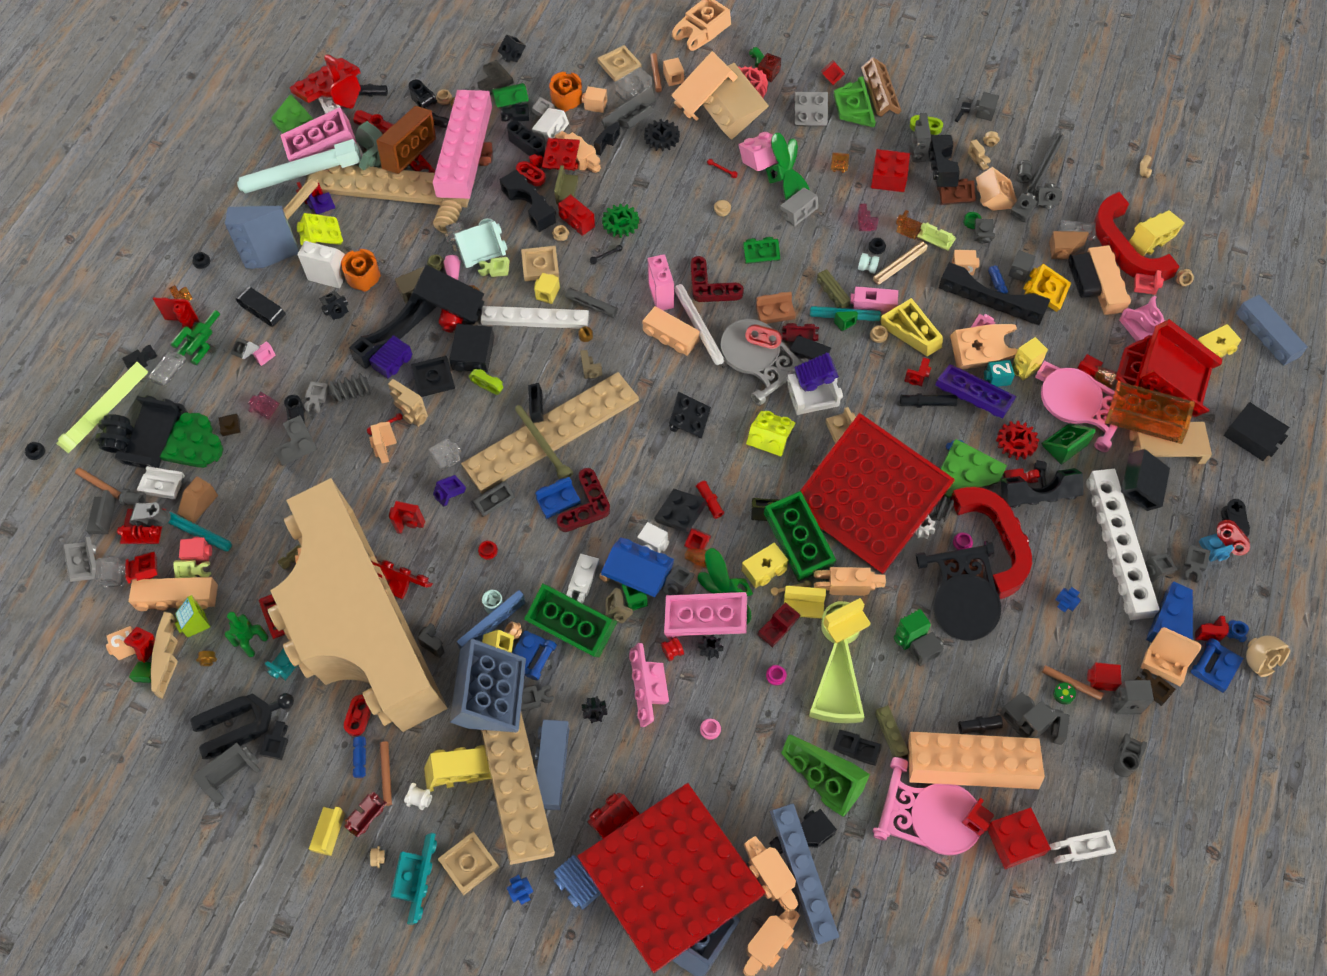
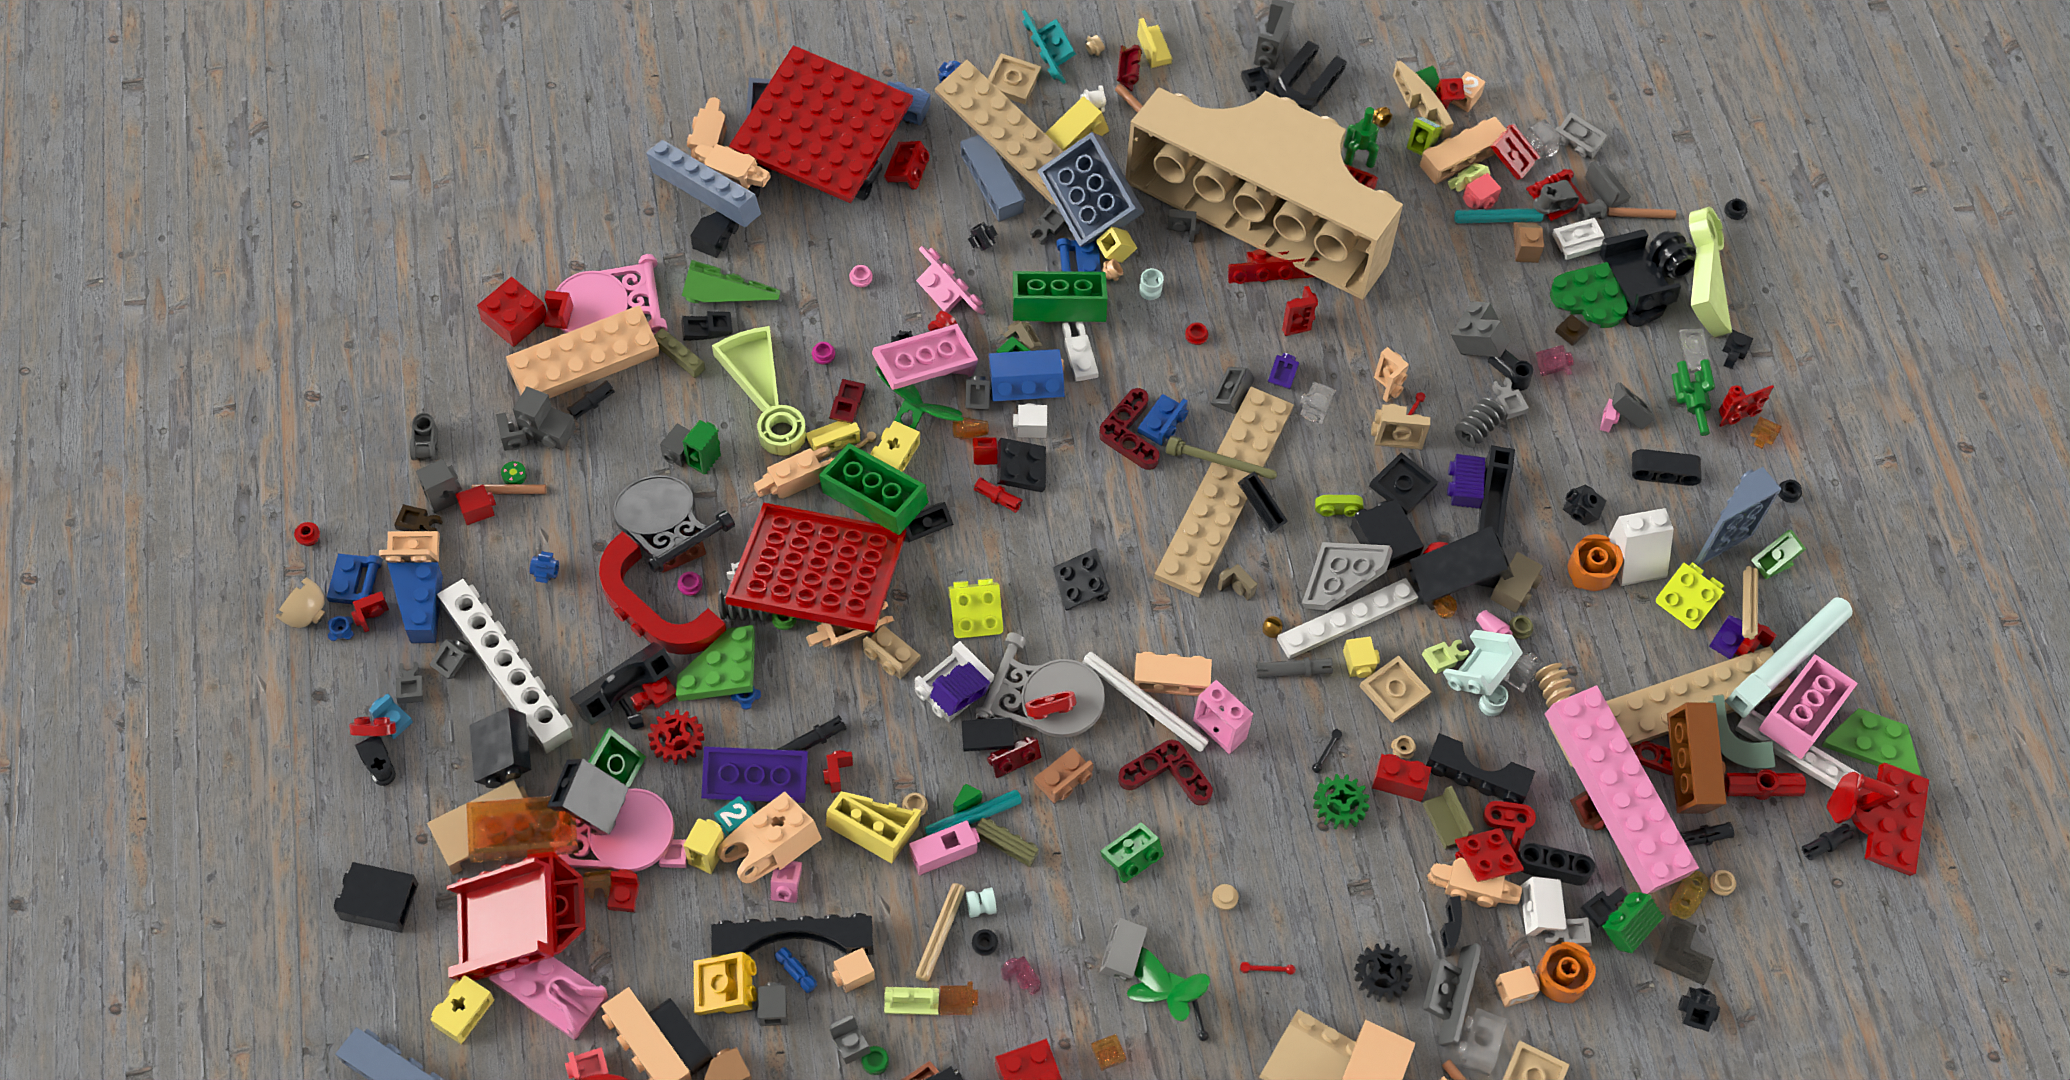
camera: 145 degrees right, 0 degrees up
black piece [409,79,437,109] -> none
medium blue tile [457,590,526,649] -> none
bright pink brick [739,132,778,171] -> none
light yellow panel [823,598,871,643] -> none
white hinge [1049,830,1116,864] -> none
none -> red plate [294,522,320,546]
none -> panel [547,758,629,835]
none -> light grey plate [1302,542,1393,610]

